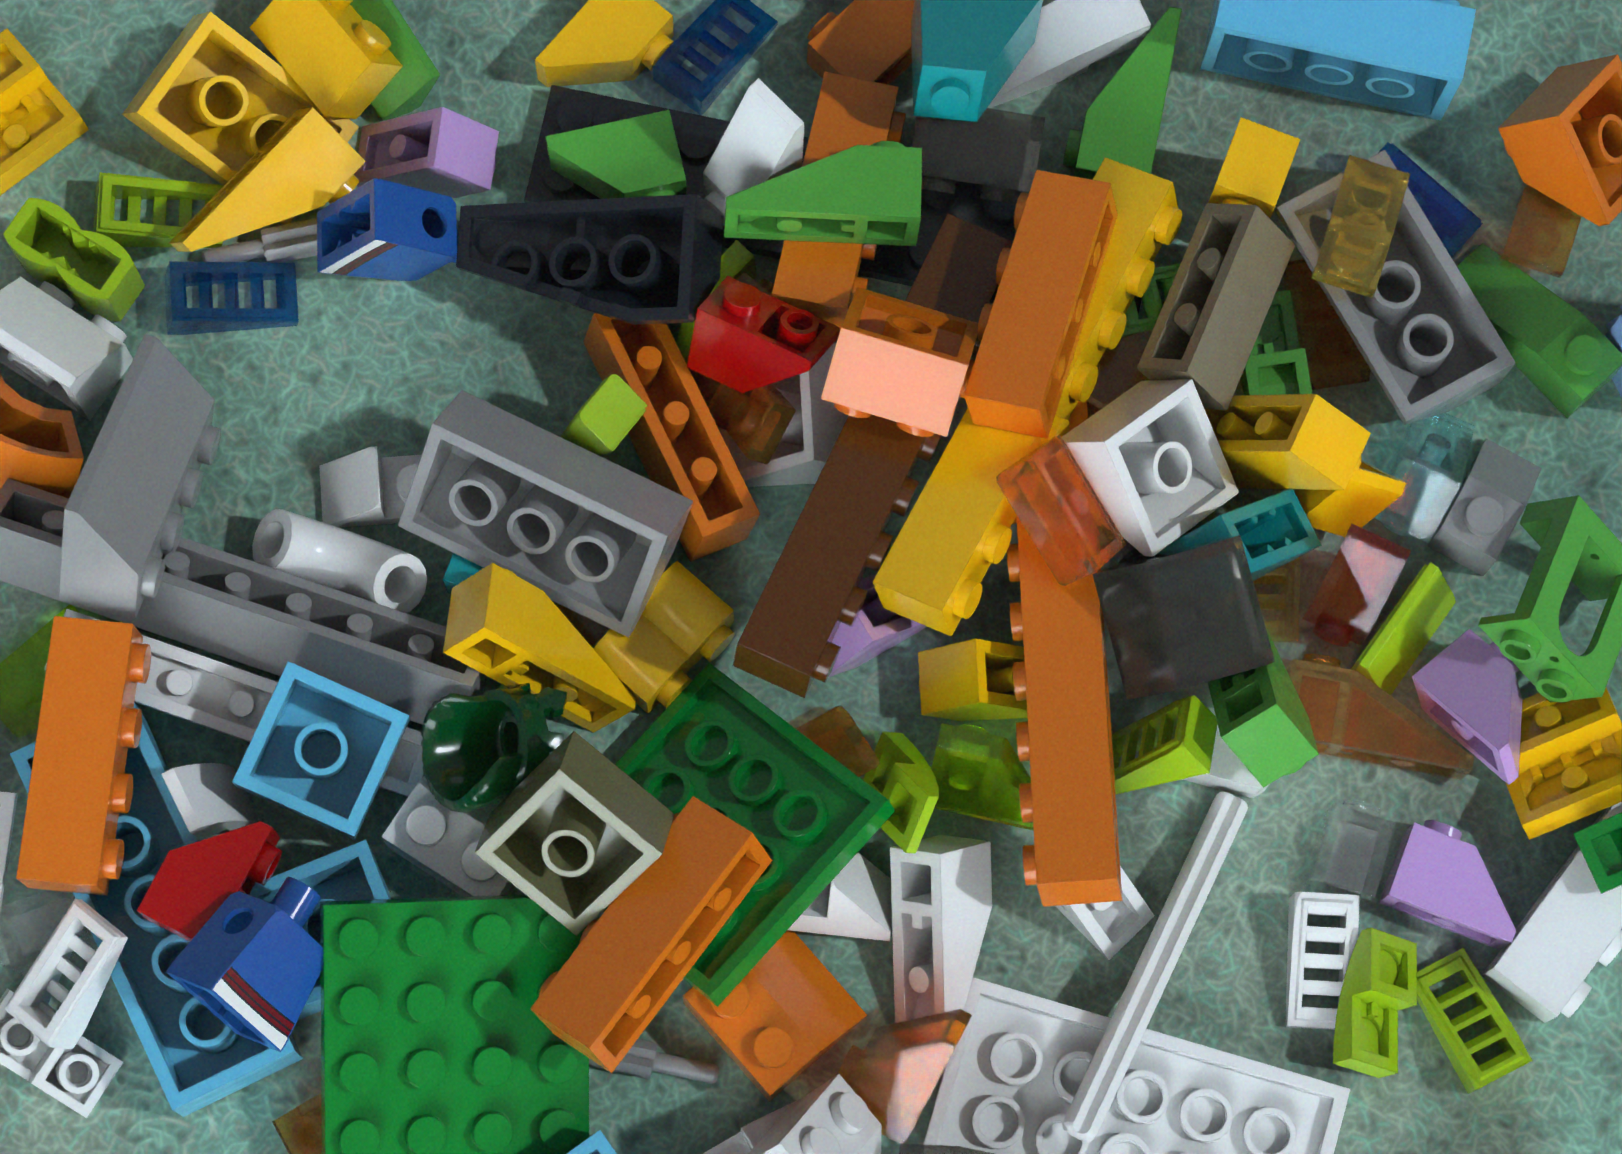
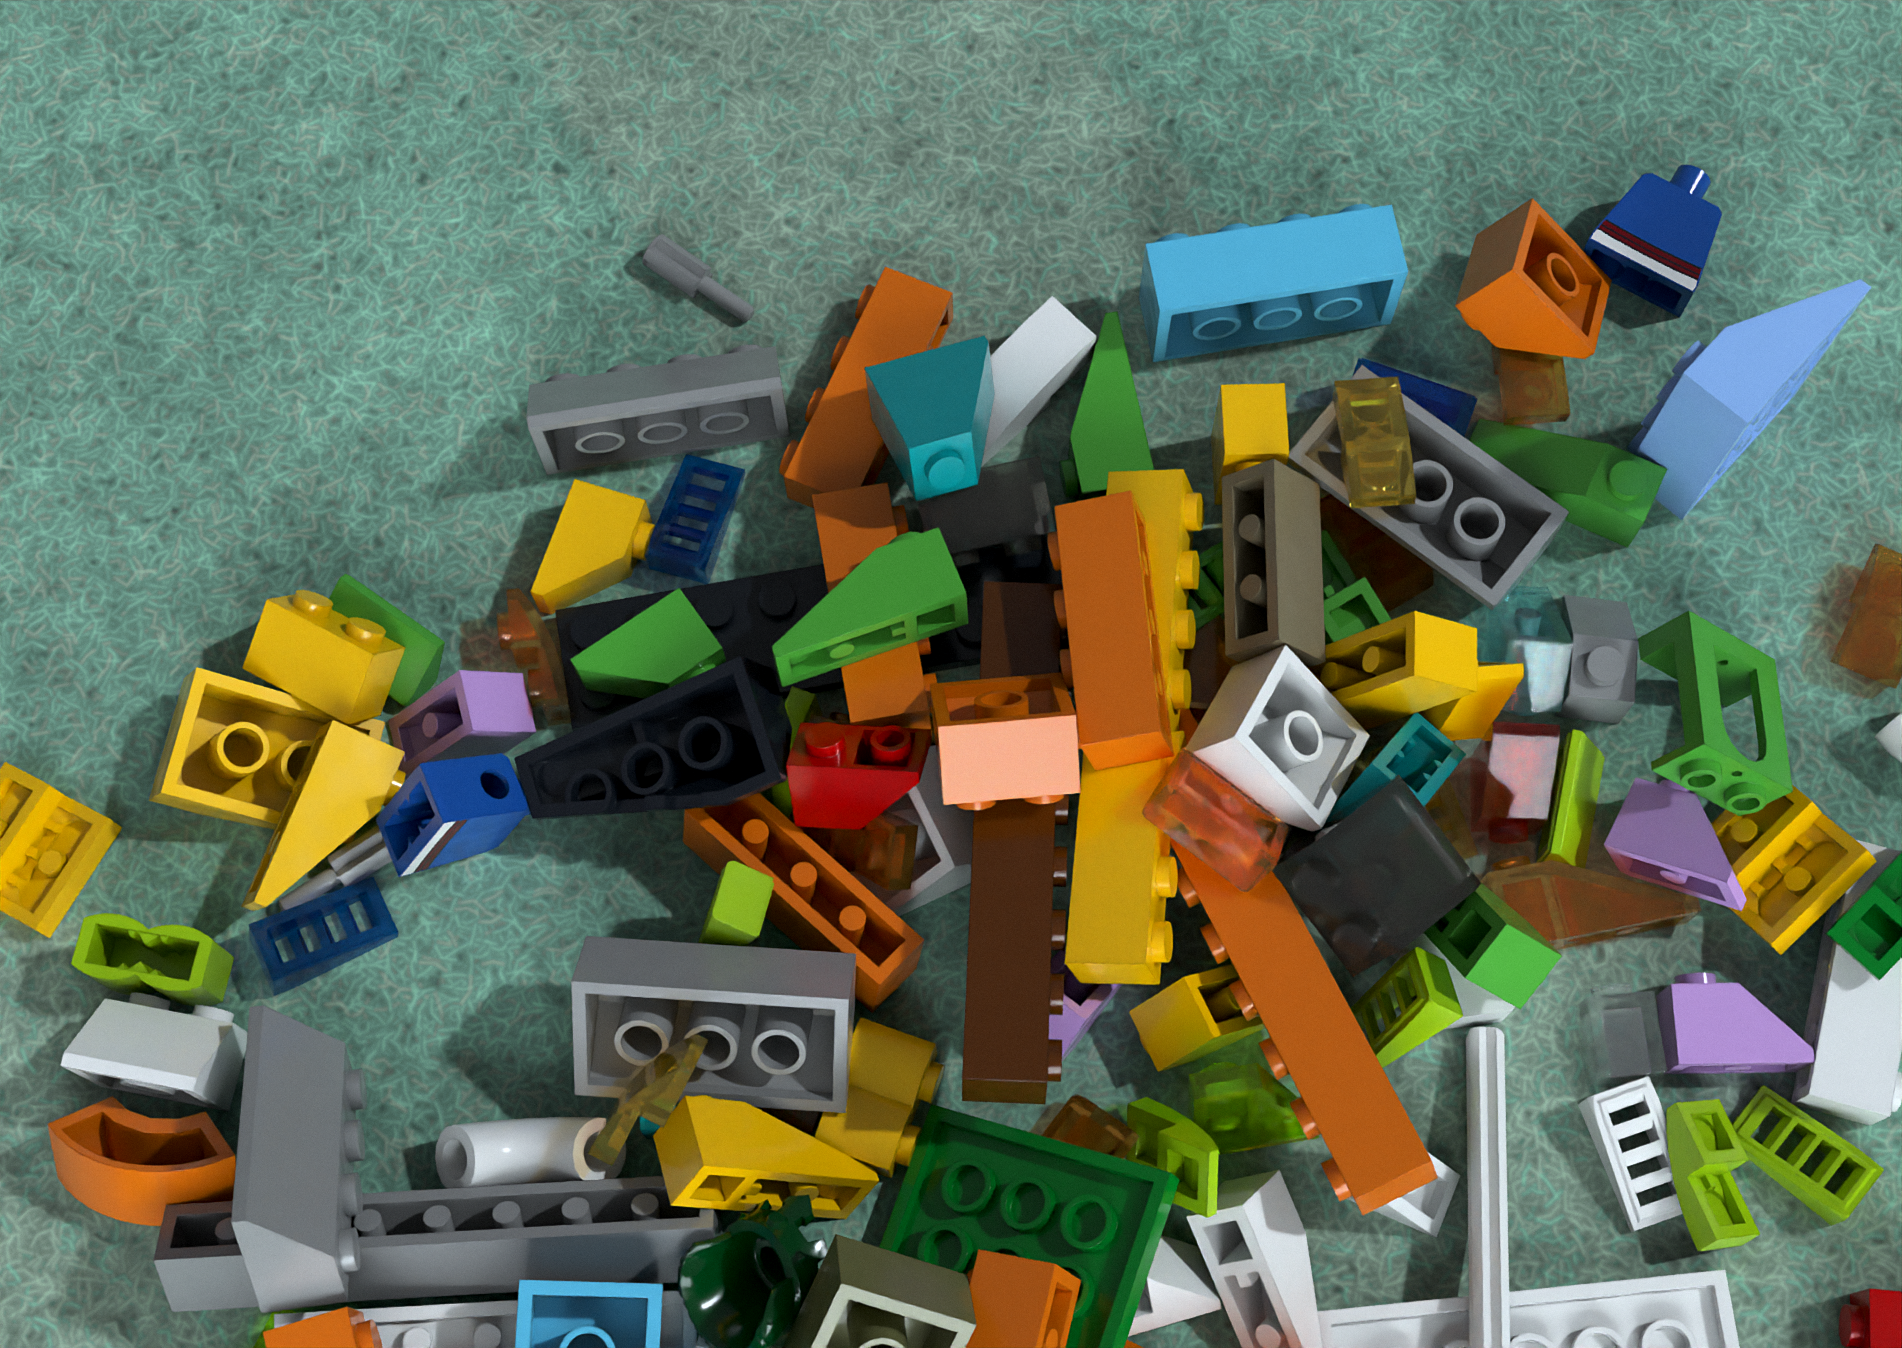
camera: 15 degrees left, 5 degrees down
lime slope [93,172,224,248] -> none
white slope [319,446,422,528] -> none
white slope [703,78,804,225] -> none
none -> clear orange slope [497,588,571,726]
none -> clear yellow slope [588,1034,708,1166]

